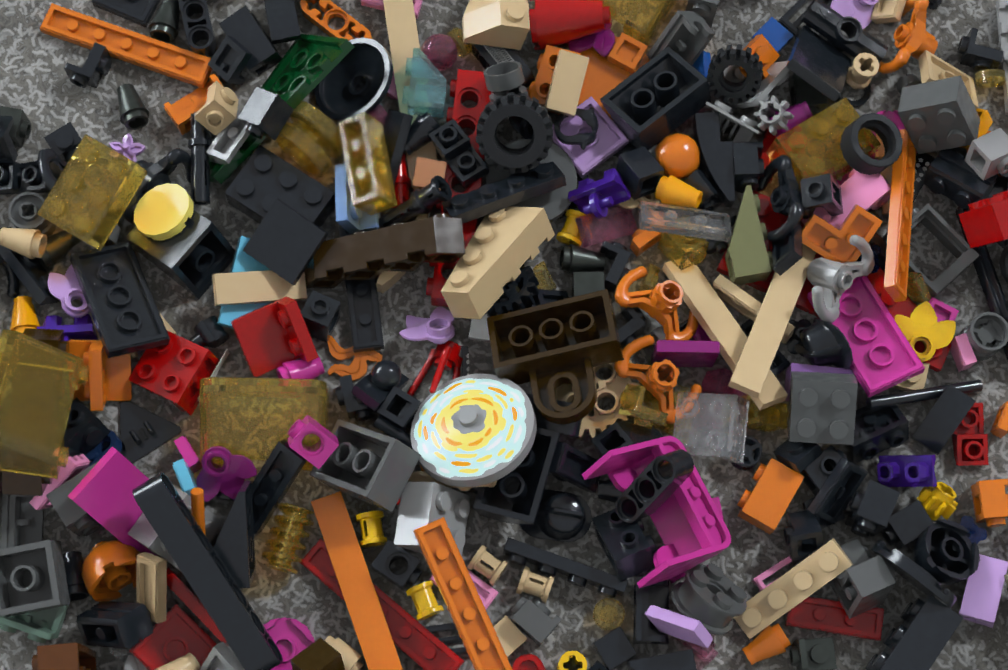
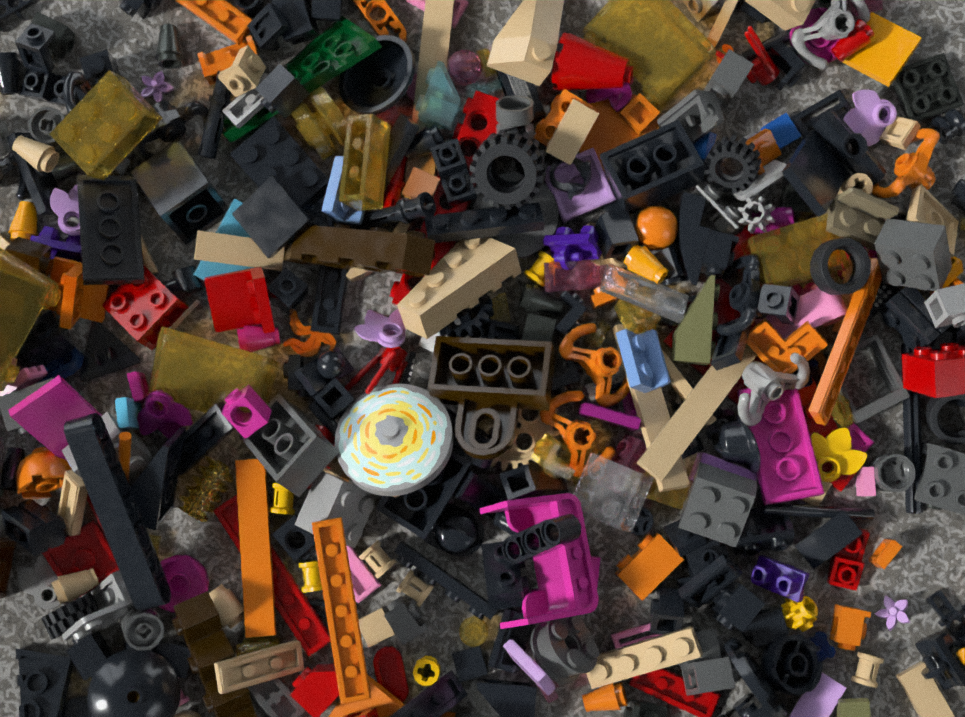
camera: 20 degrees right, 10 degrees up
light yellow tile [134,183,194,241] -> none
none -> medium blue bracket [616,329,671,393]
none -> dark tan bracket [821,188,899,251]

